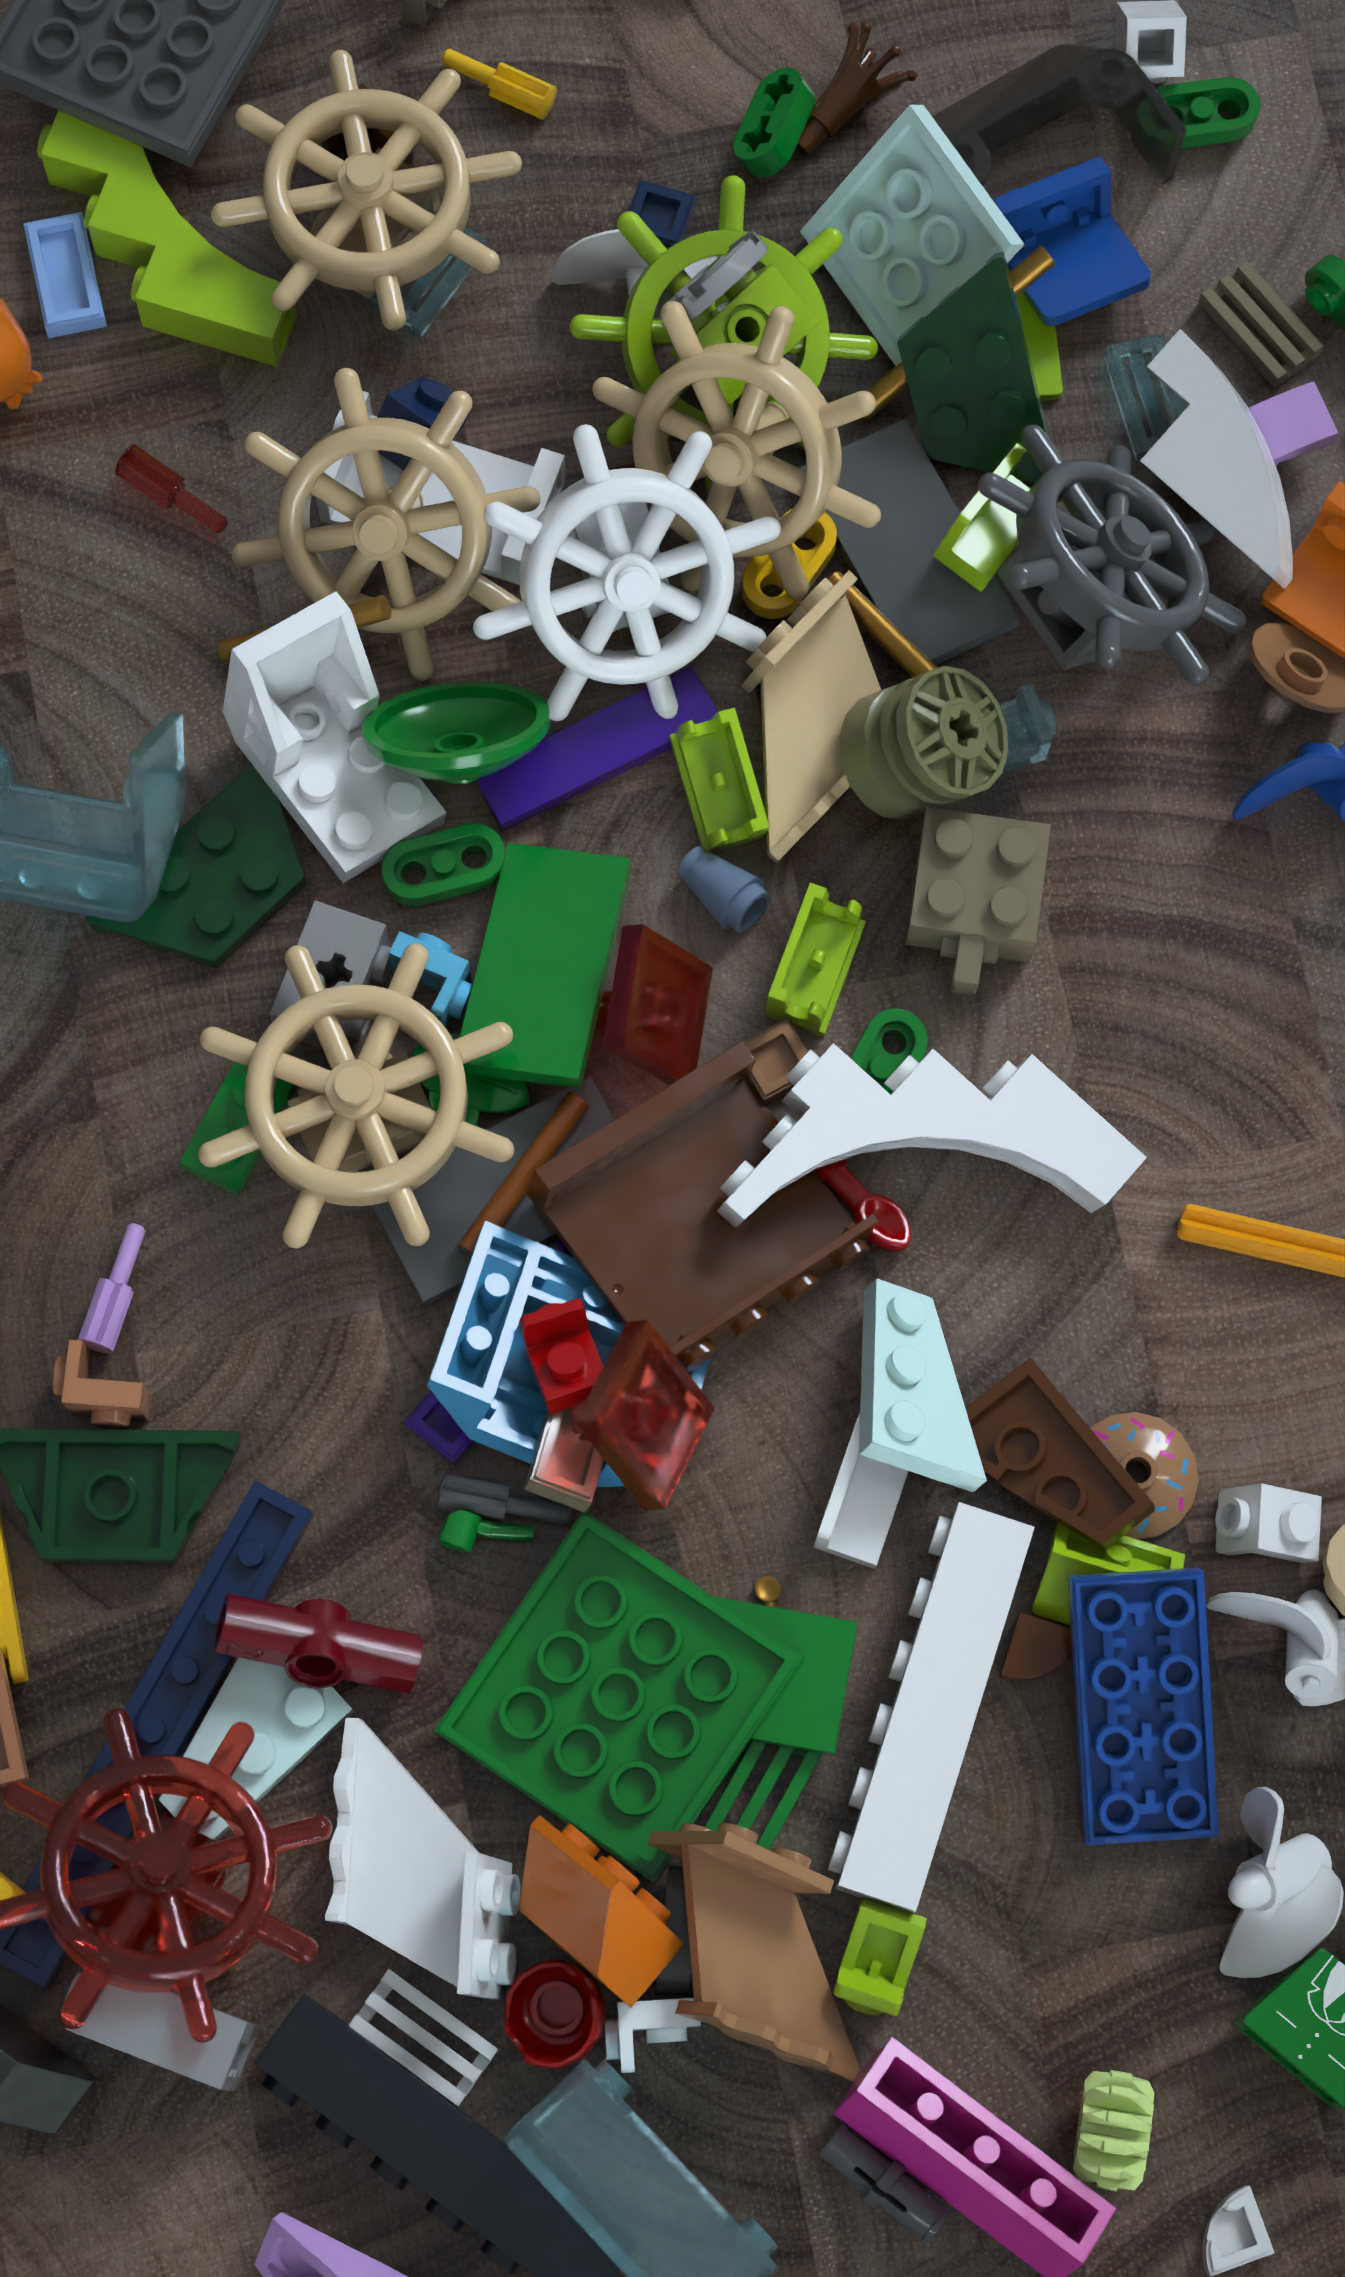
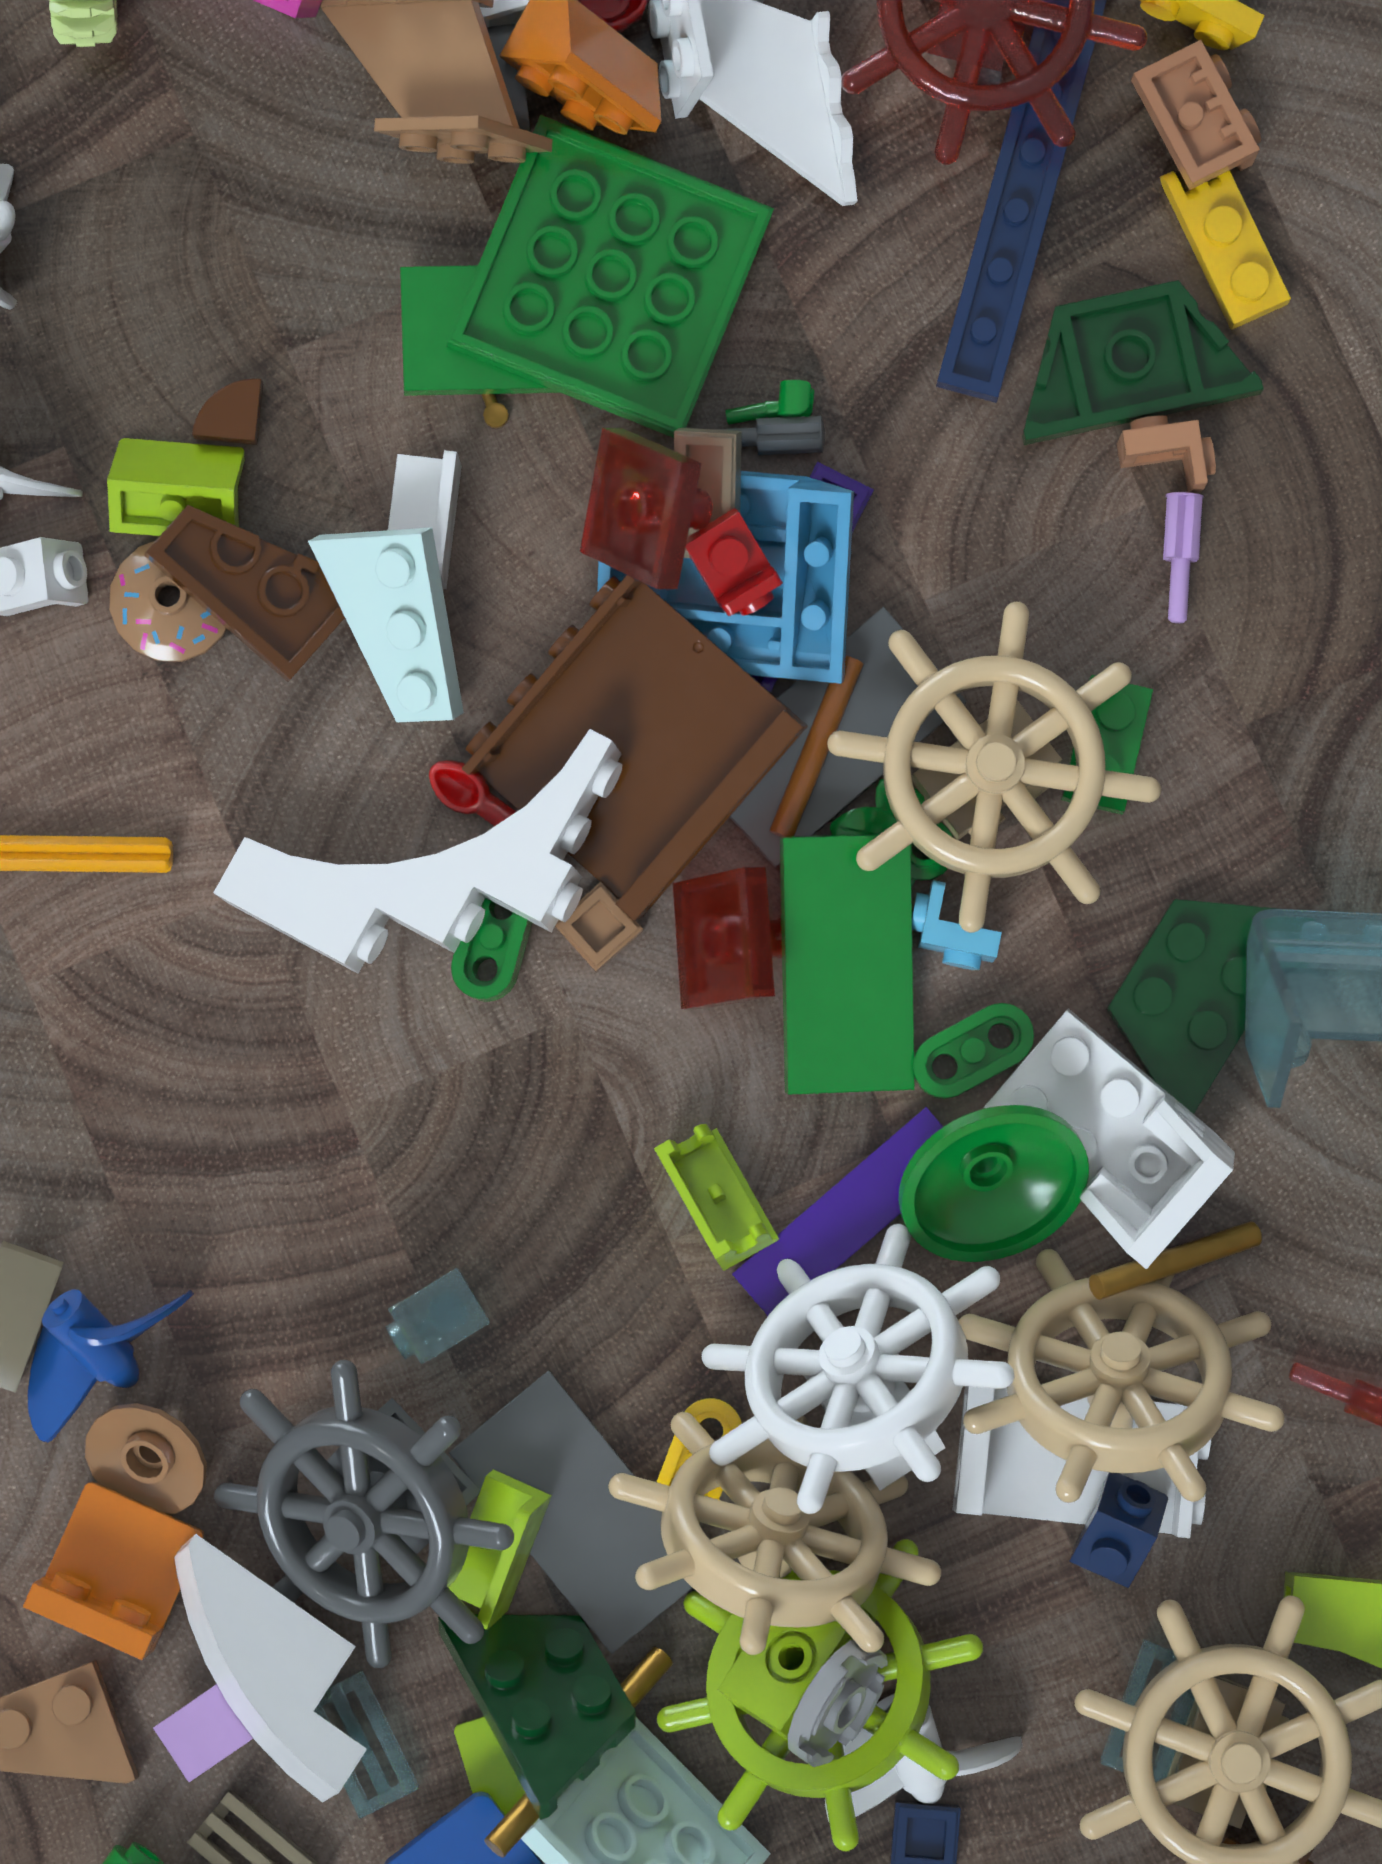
camera: 175 degrees right, 10 degrees up
light aqua wing [159,1657,354,1851] -> none
dark red piece [213,1593,423,1694] -> none
light grey brick [269,900,392,1049] -> none
sand blue cone [677,846,771,933] -> none
green tile [705,1741,822,1850] -> none
tan piece [741,571,881,863] -> none
lime hinge [765,883,866,1037] -> none
pearl gold bar [828,571,938,678] -> none
white brick [828,1502,1035,1913] -> none
lime bracket [833,1896,927,2016] -> none
olive wheel [839,666,1008,820] -> none
dark tan hinge [905,807,1051,996] -> none
blue tile [1067,1567,1219,1845] -> none

